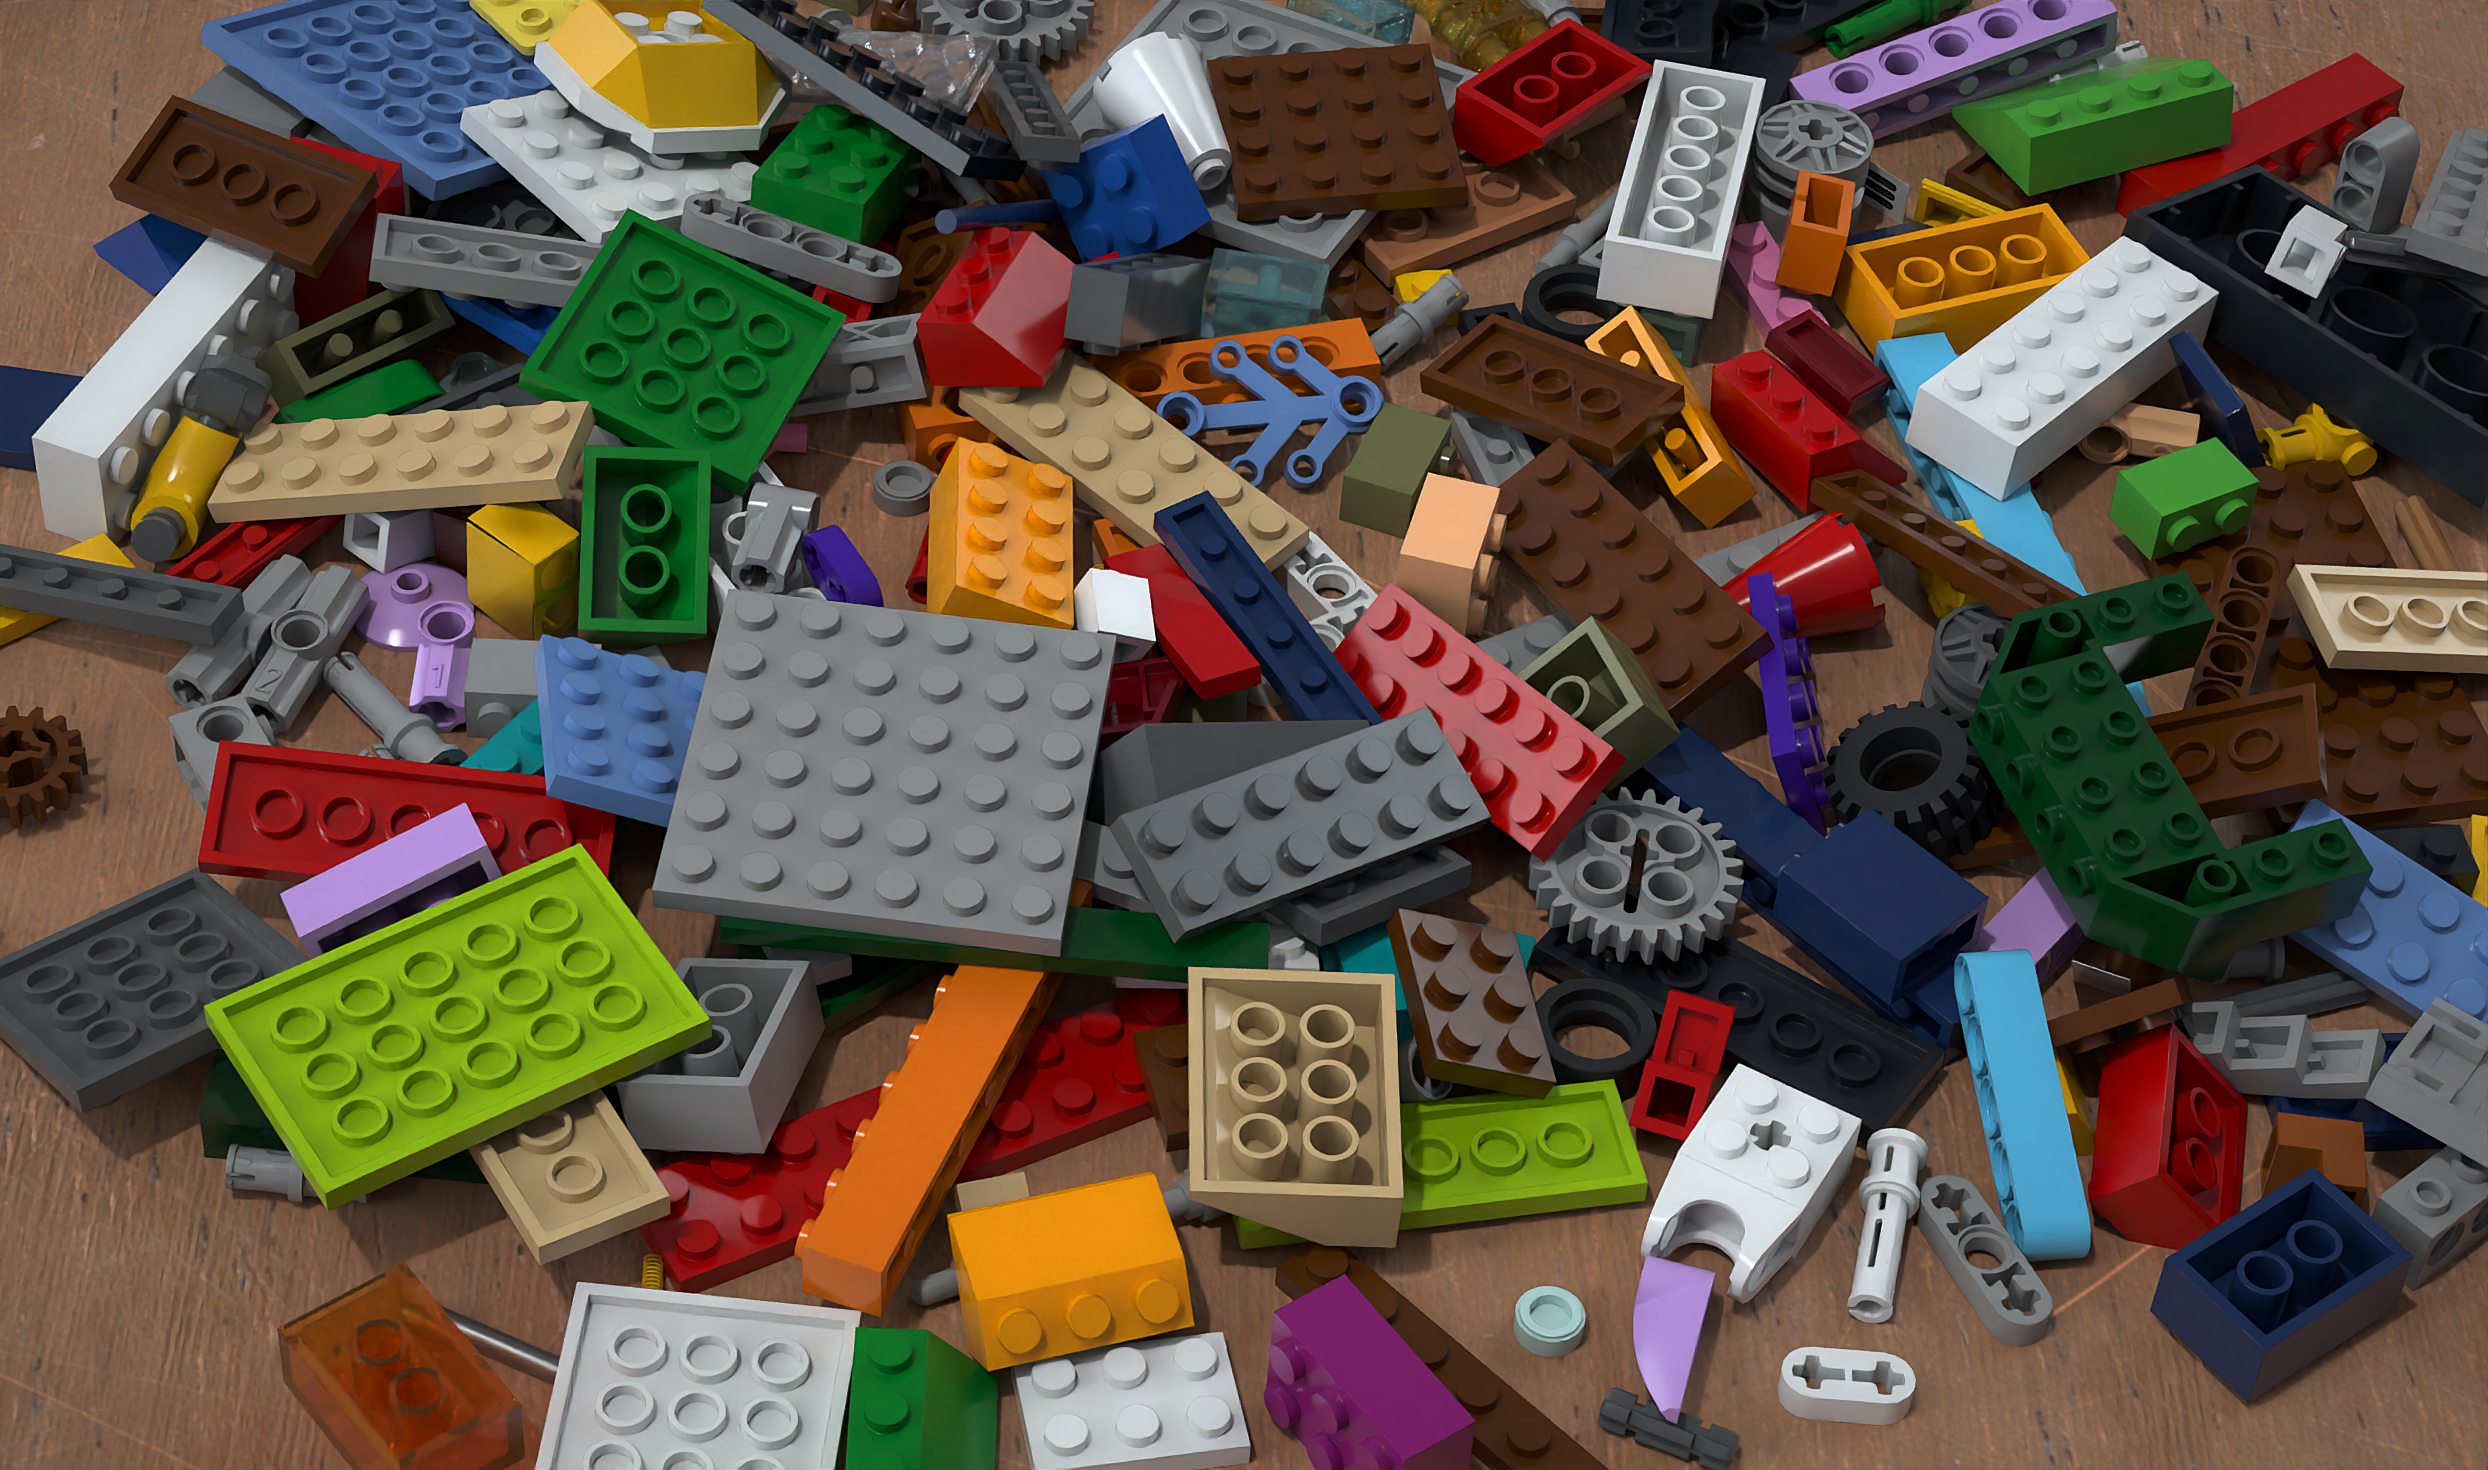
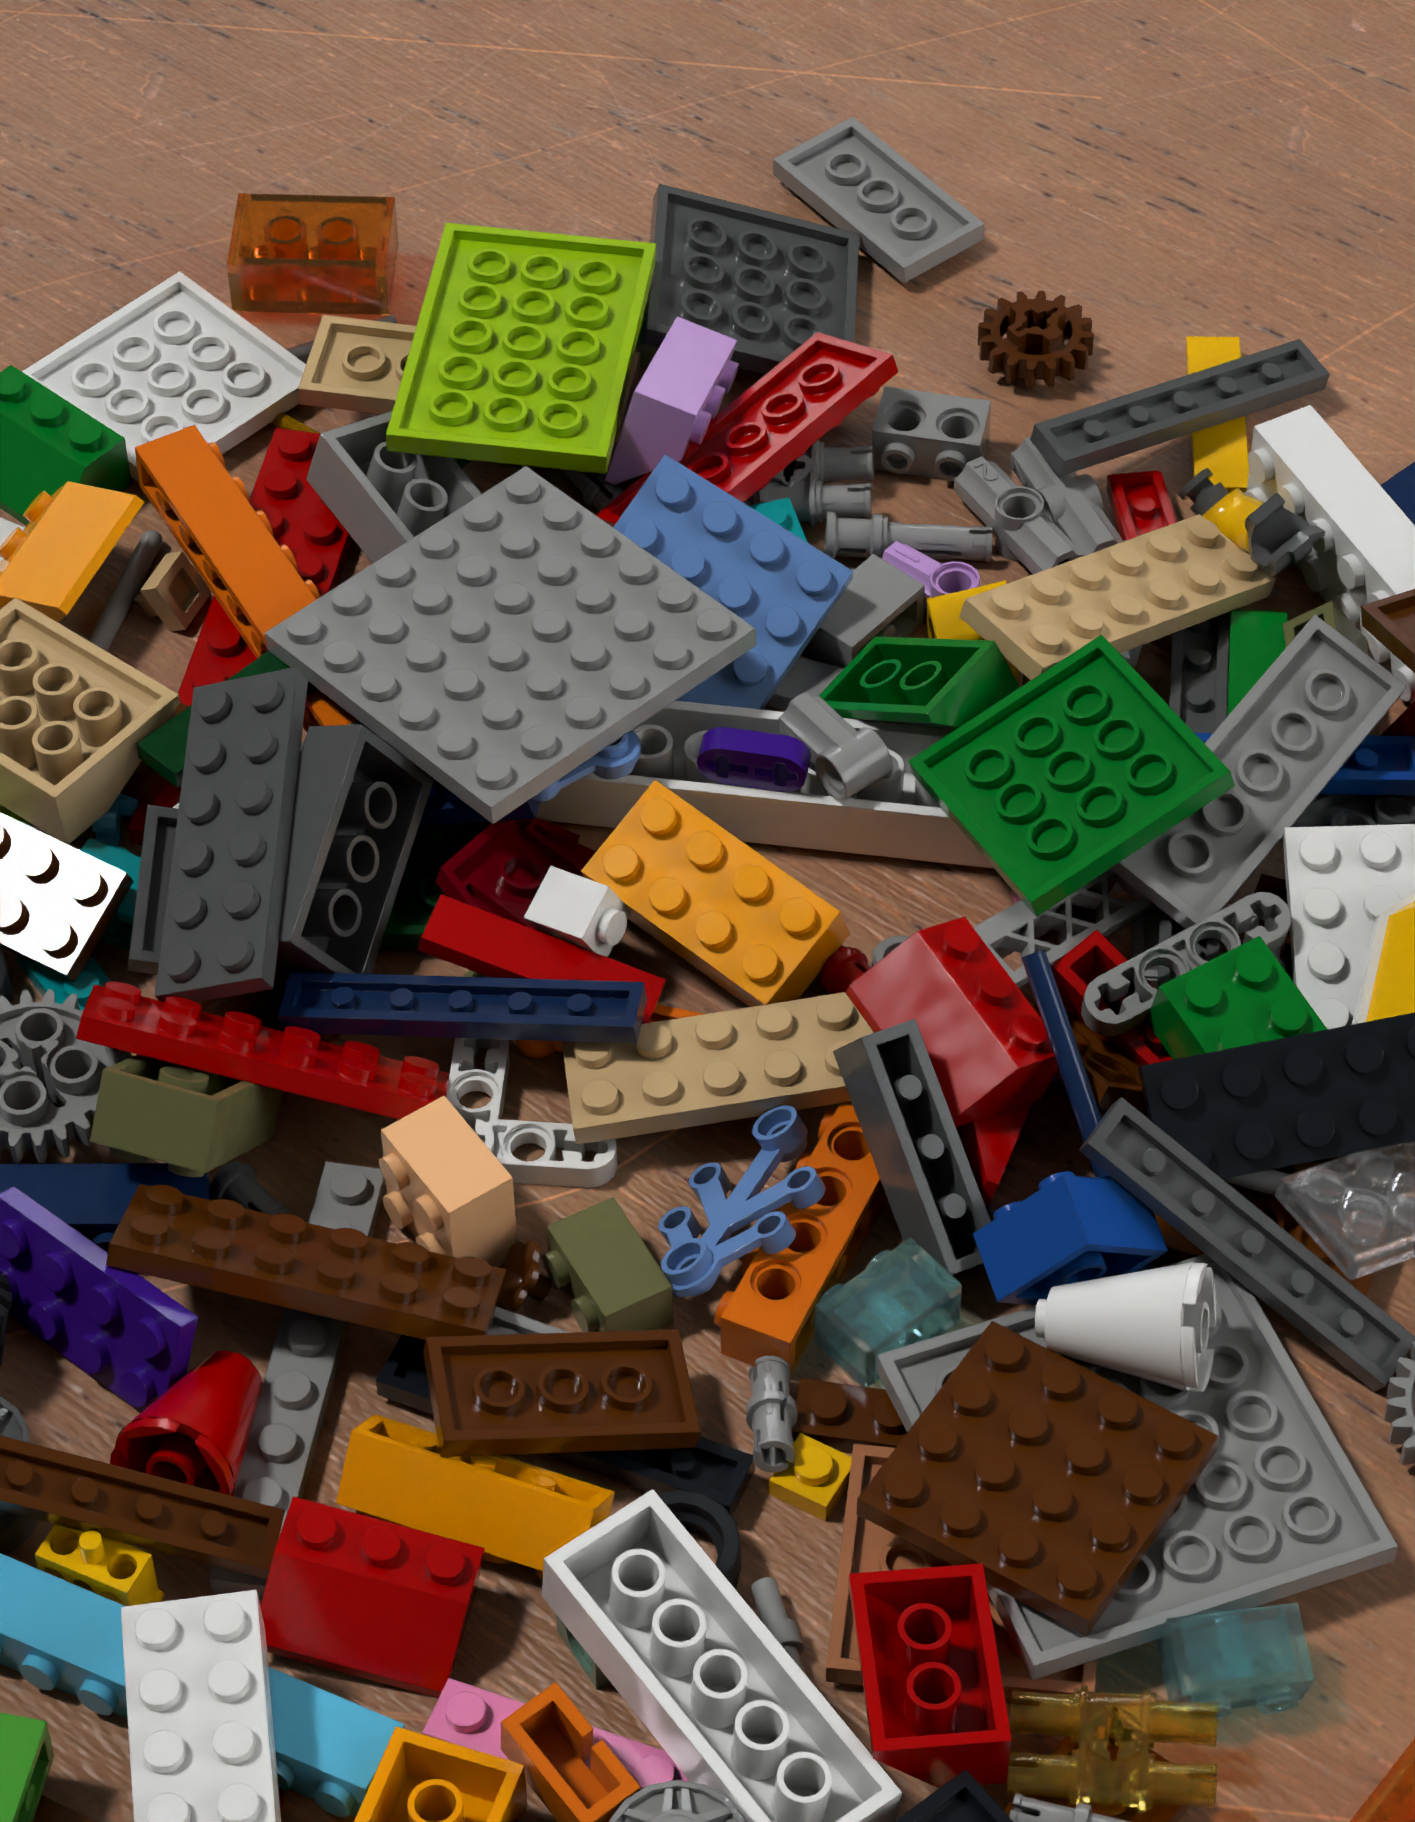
camera: 135 degrees right, 5 degrees up
dark red tile [1764,309,1891,417] -> none

